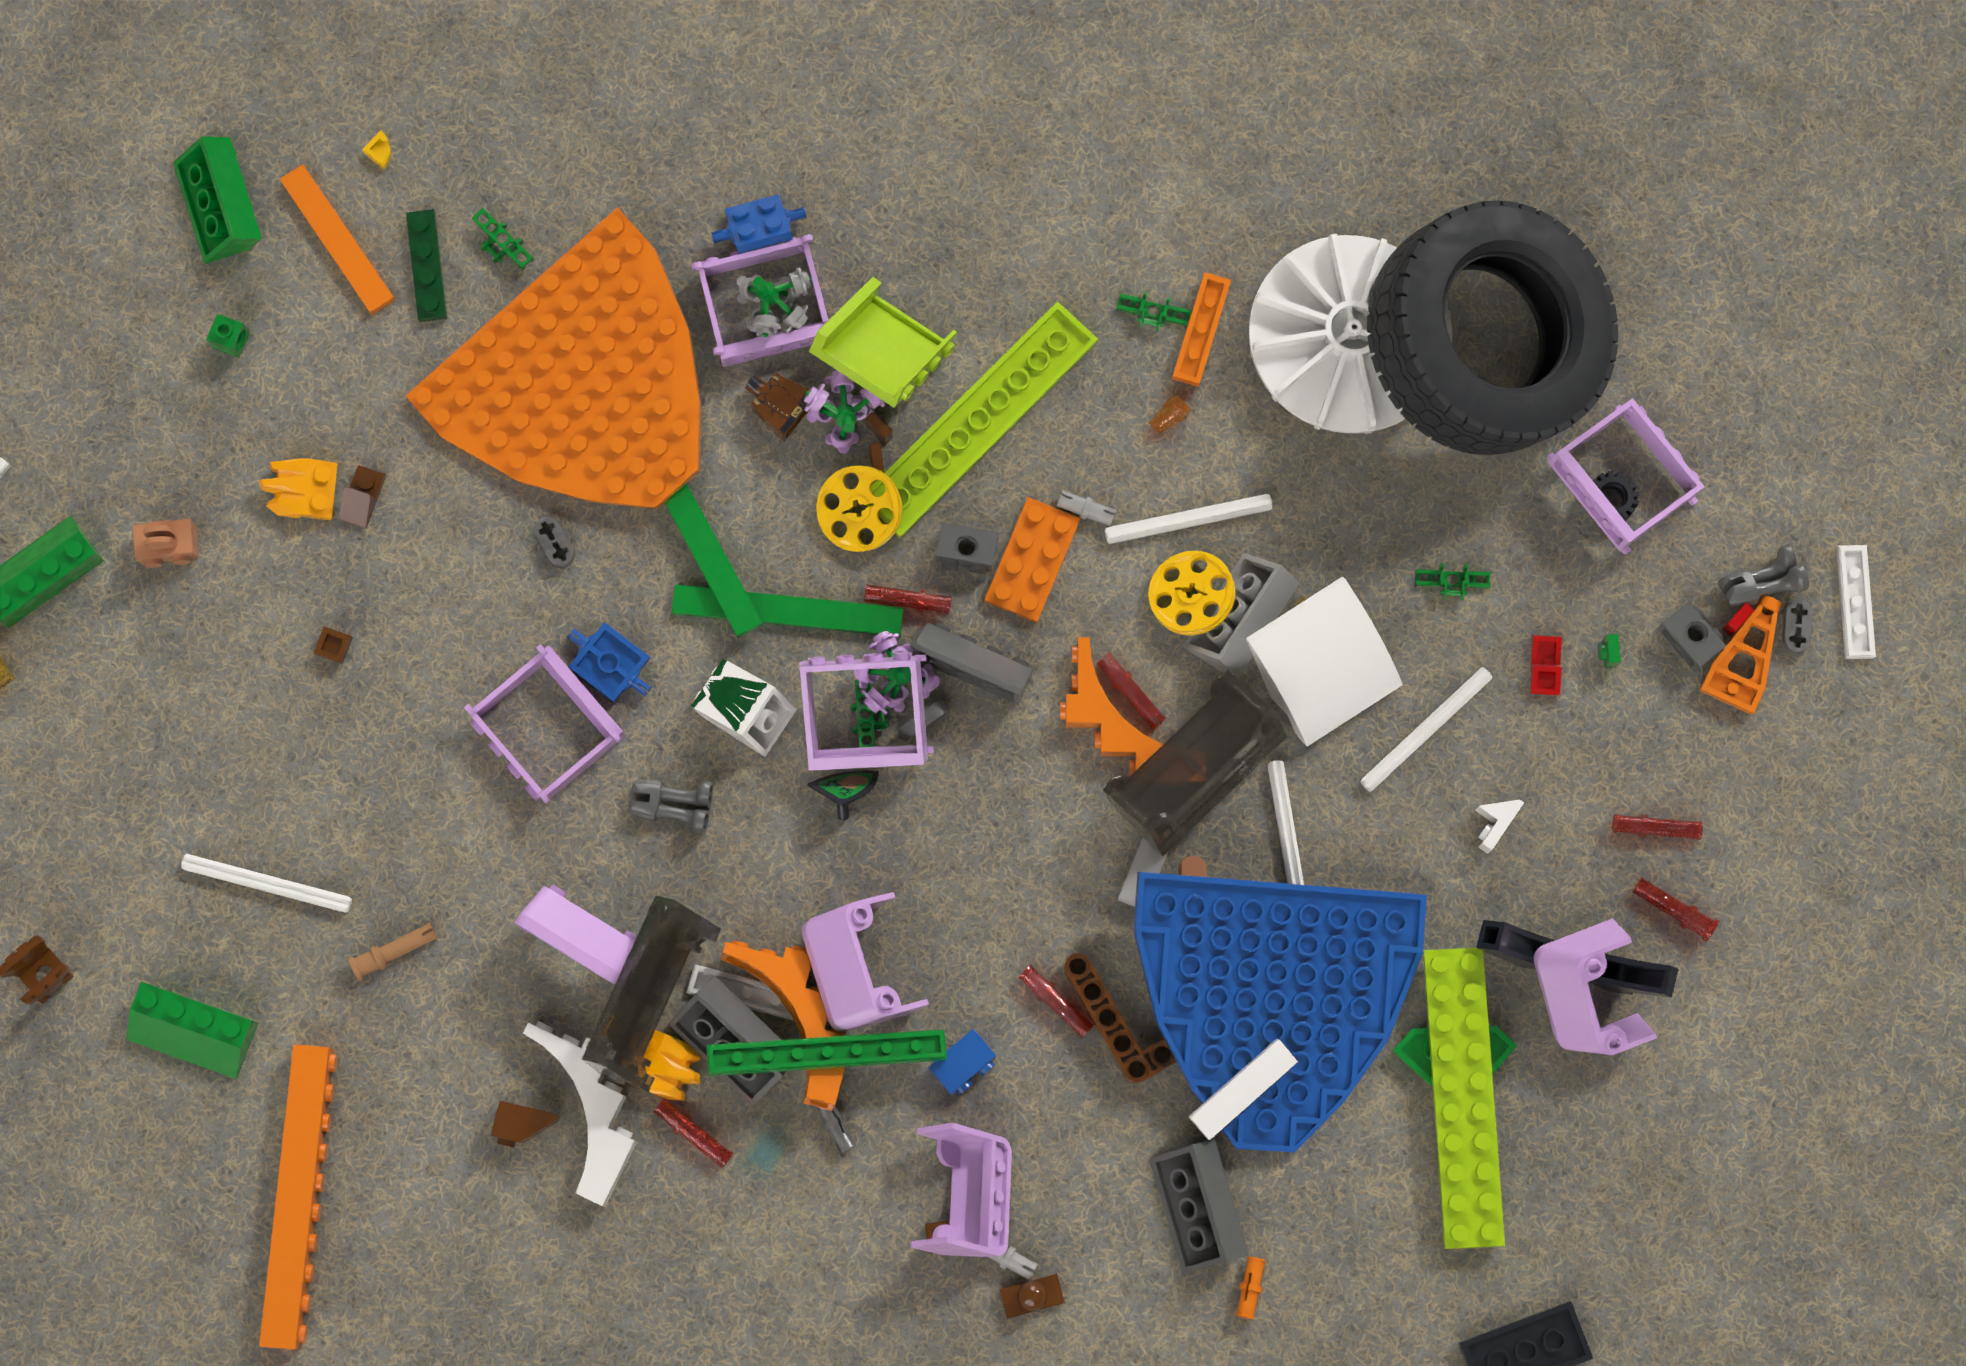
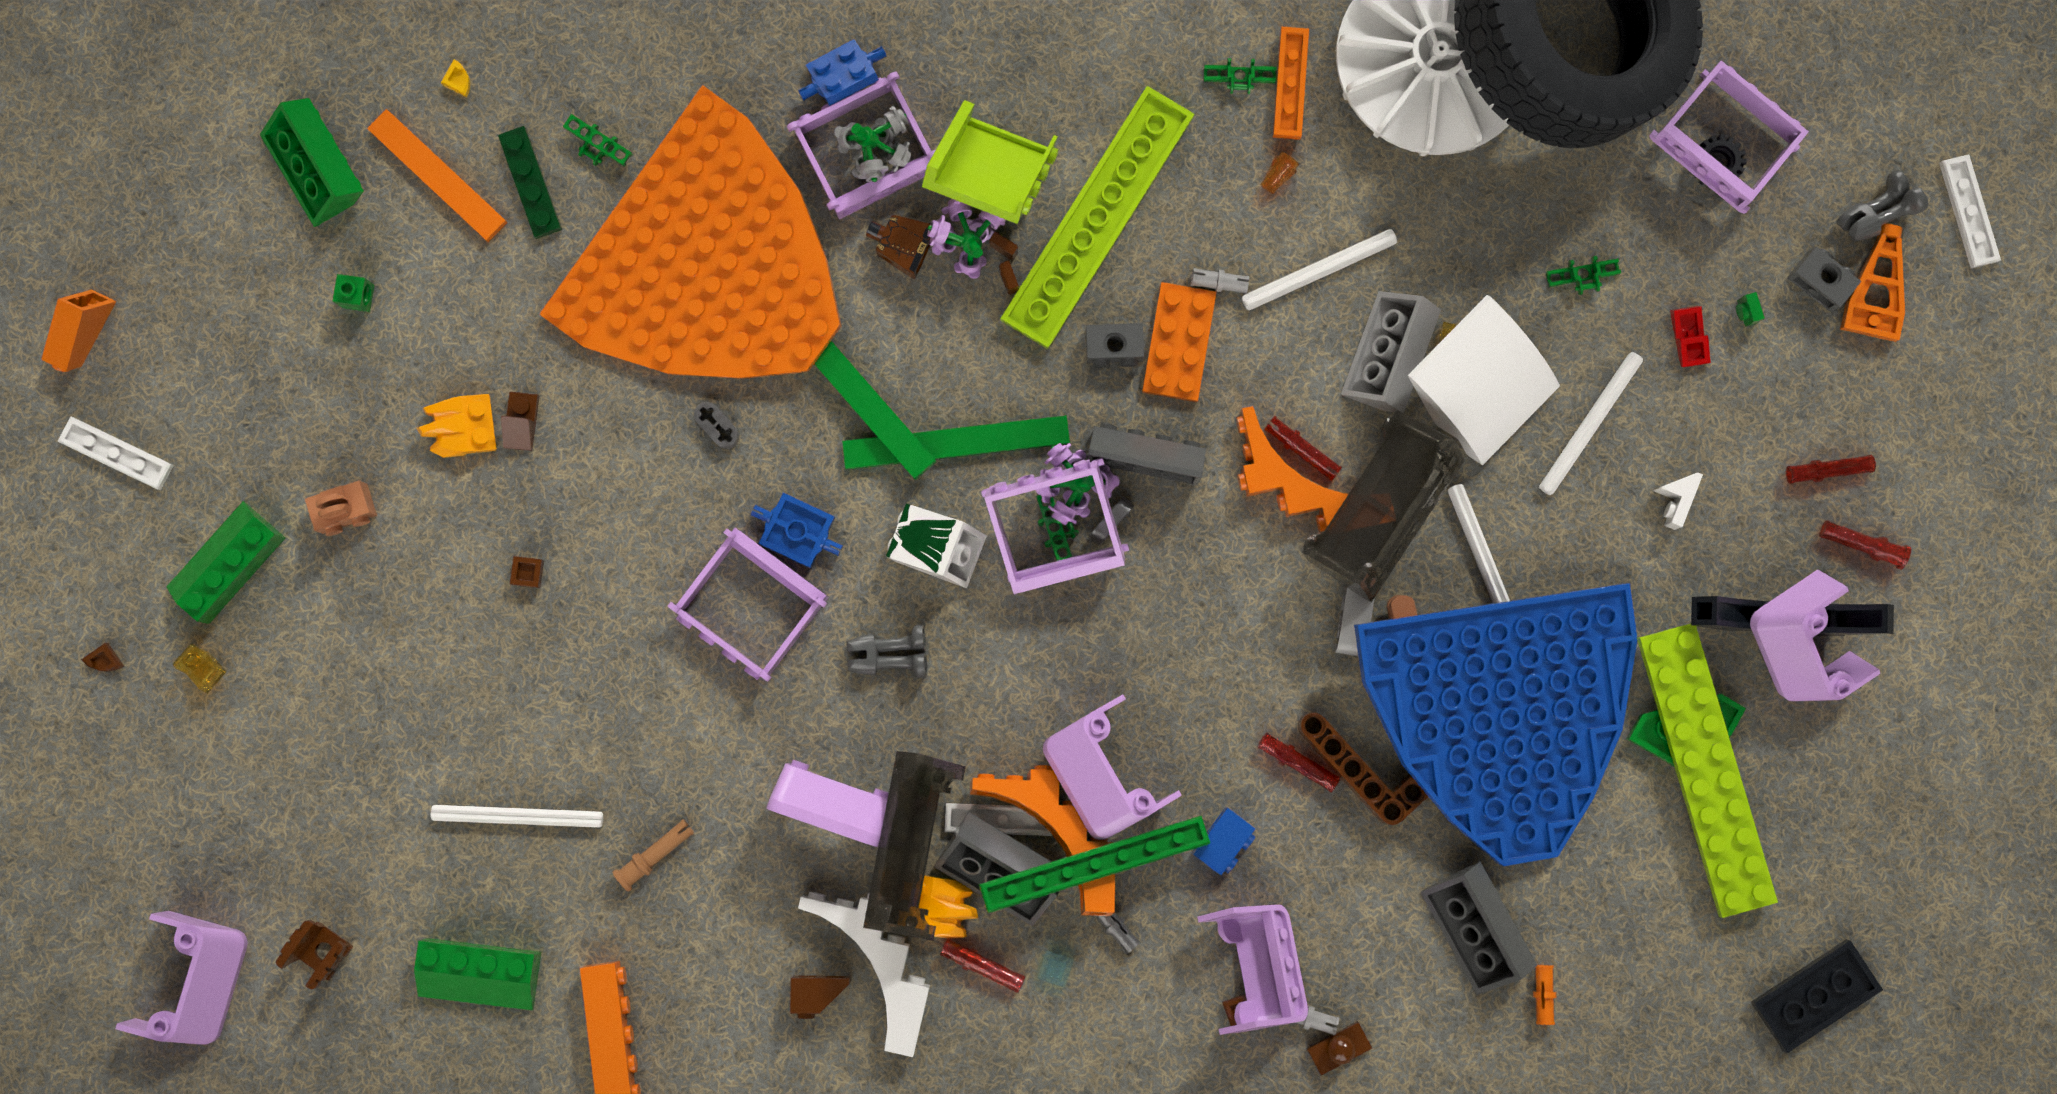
camera: 10 degrees left, 5 degrees up
shield [807,770,879,820] -> none
yellow wedge [816,465,902,552] -> none
clear red pin [864,583,952,614] -> none
yellow wedge [1148,551,1236,636] -> none
white tile [1189,1039,1298,1140] -> none
red tile [1722,603,1755,637] -> none
flat silver beam [1782,599,1812,654] -> none

